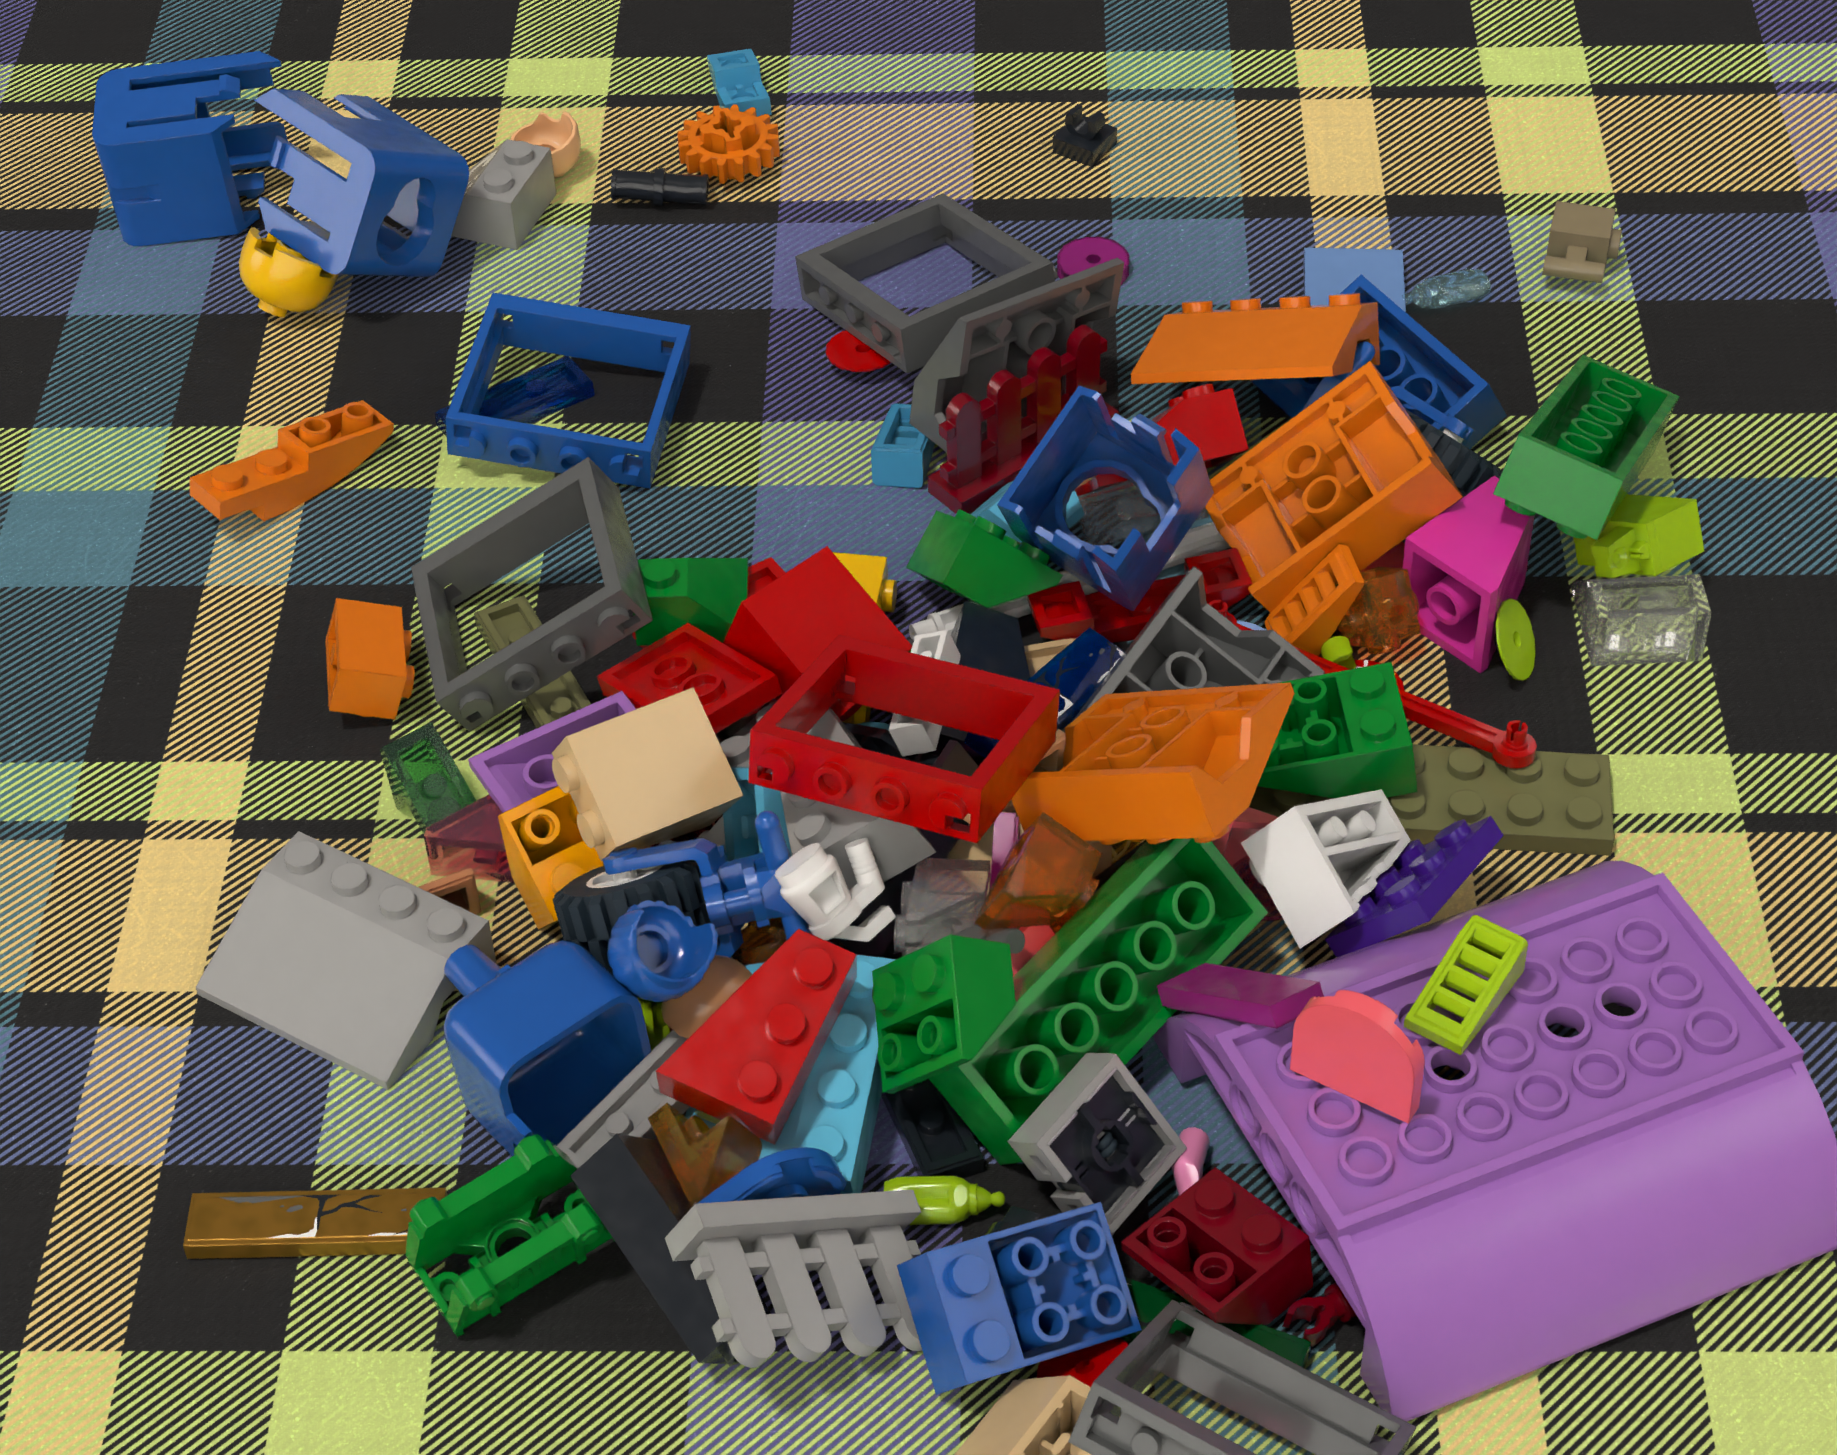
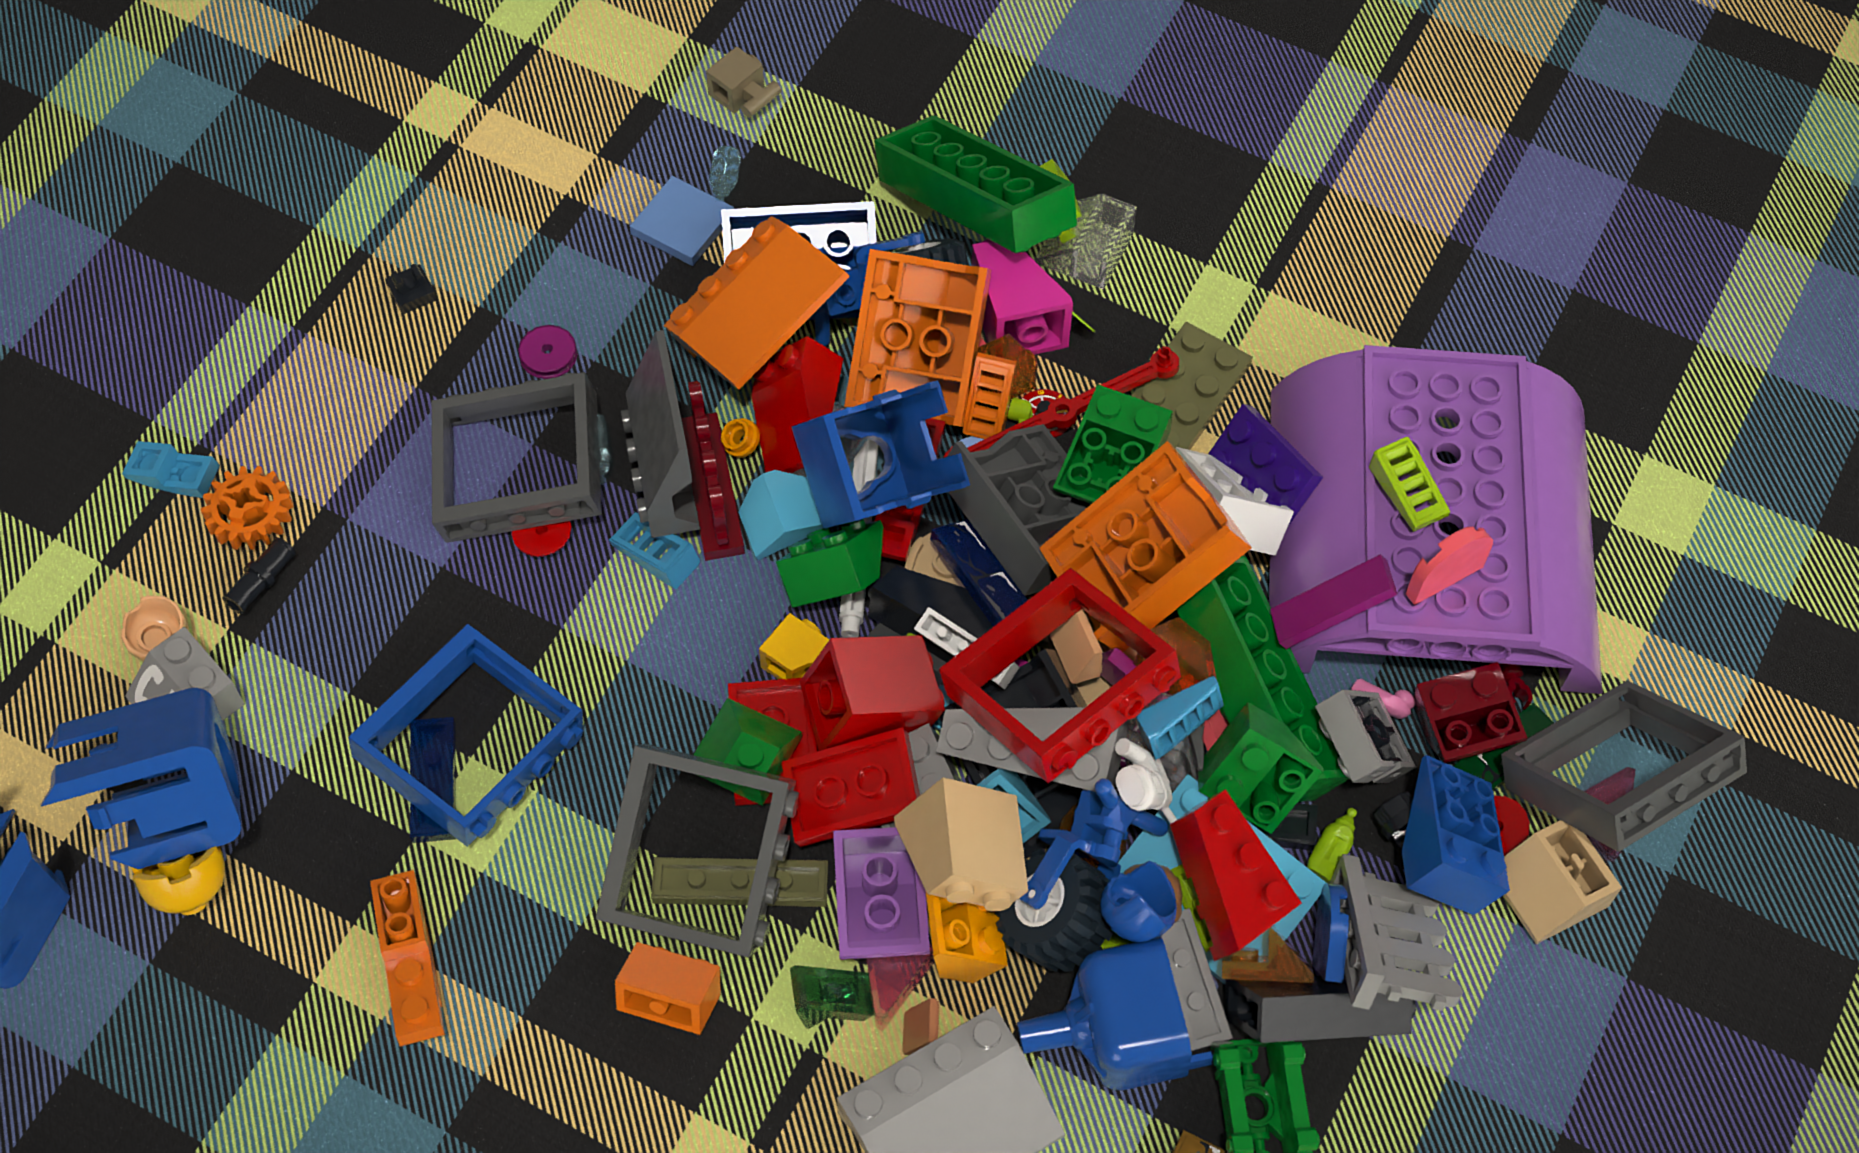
camera: 65 degrees left, 15 degrees up
none -> dark azure slope [1136,676,1224,760]

